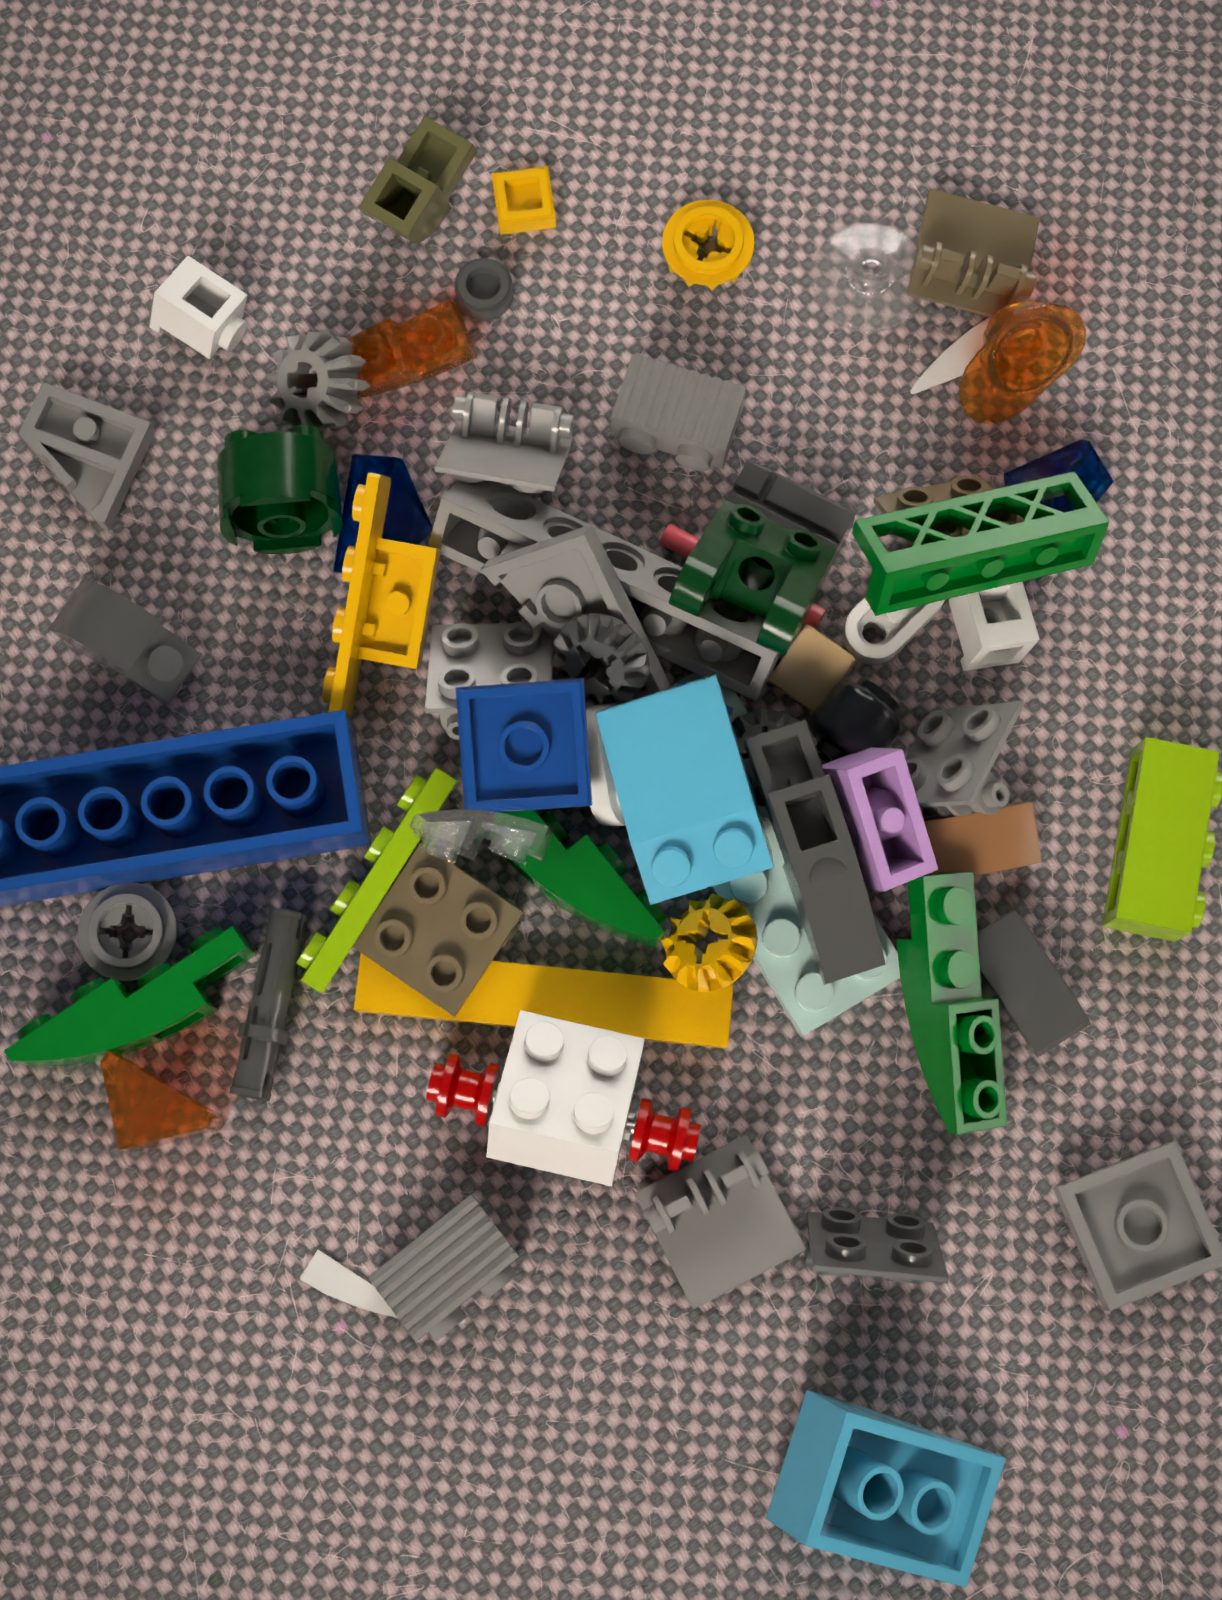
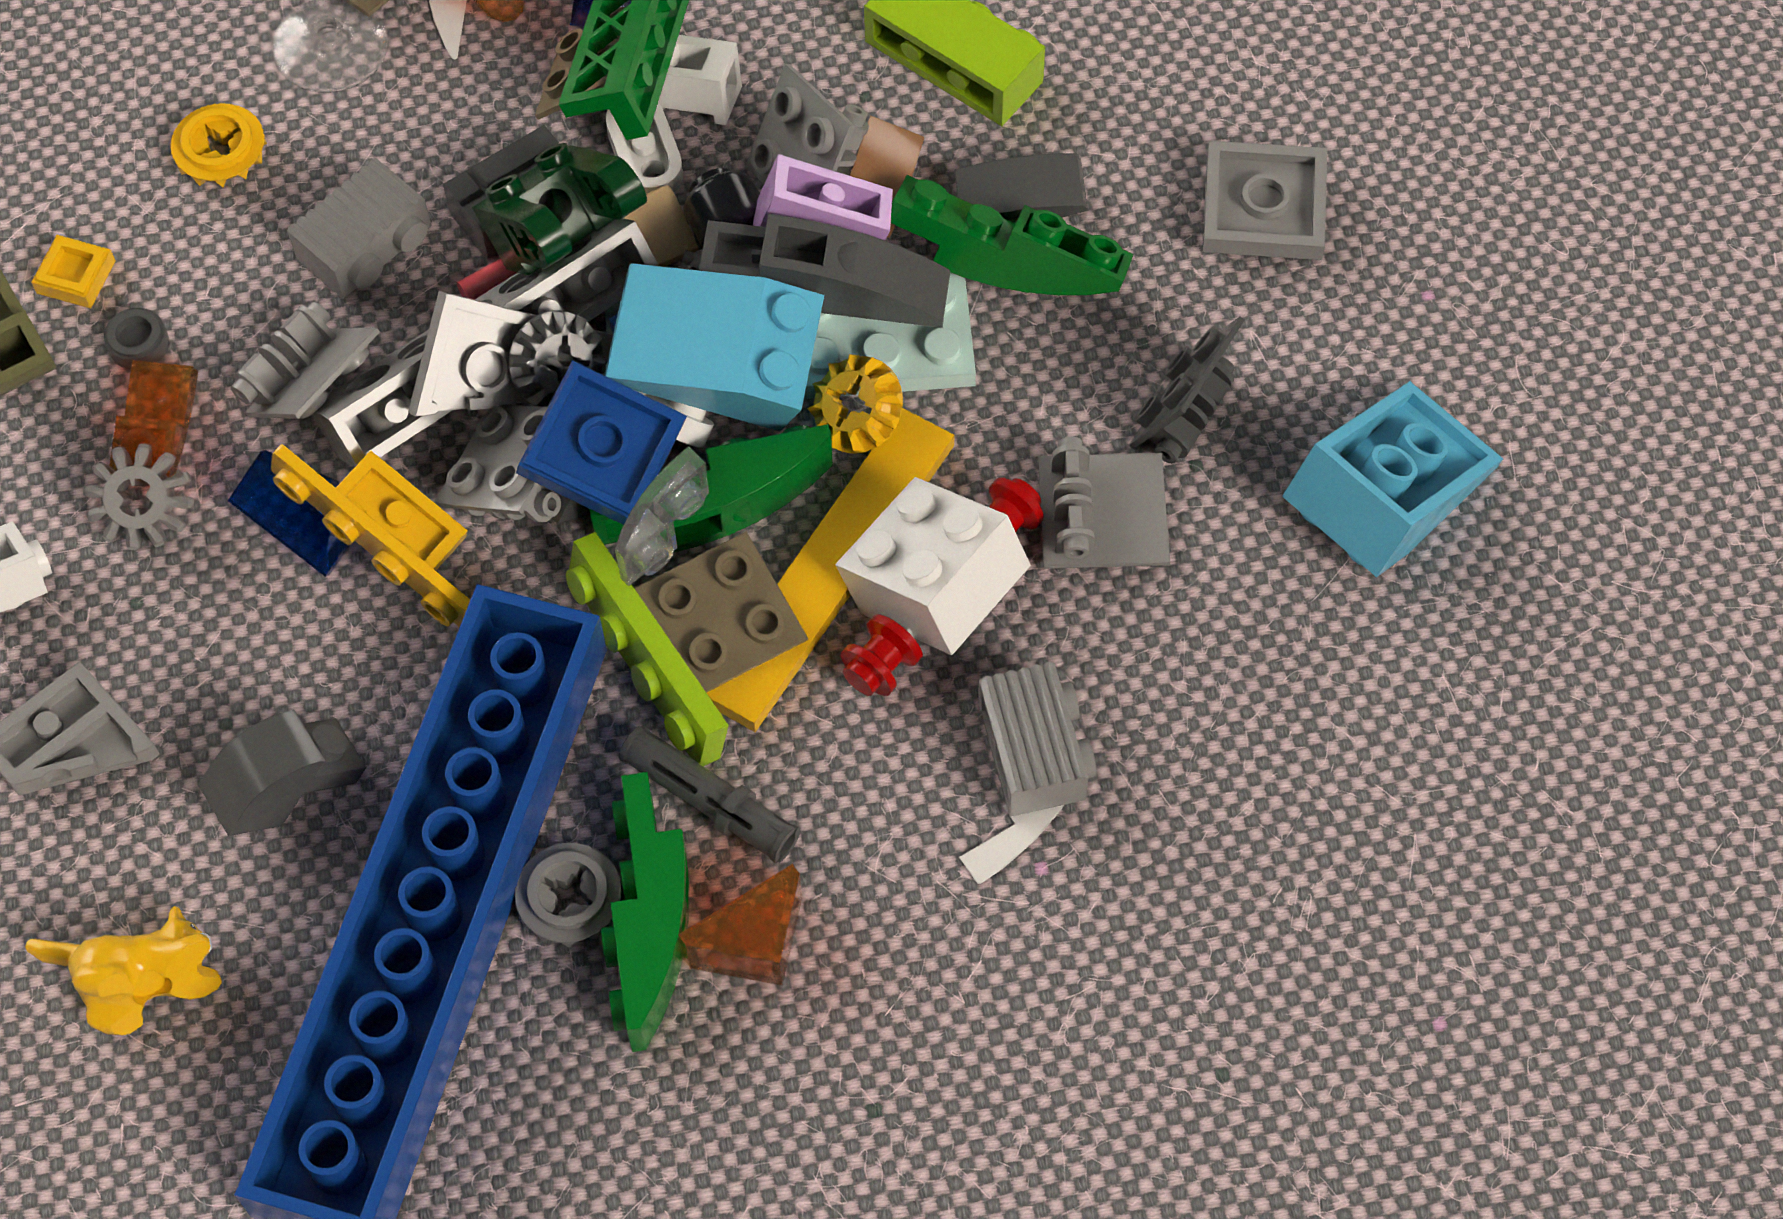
camera: 65 degrees left, 15 degrees down
dark green brick [216,425,343,554] -> none

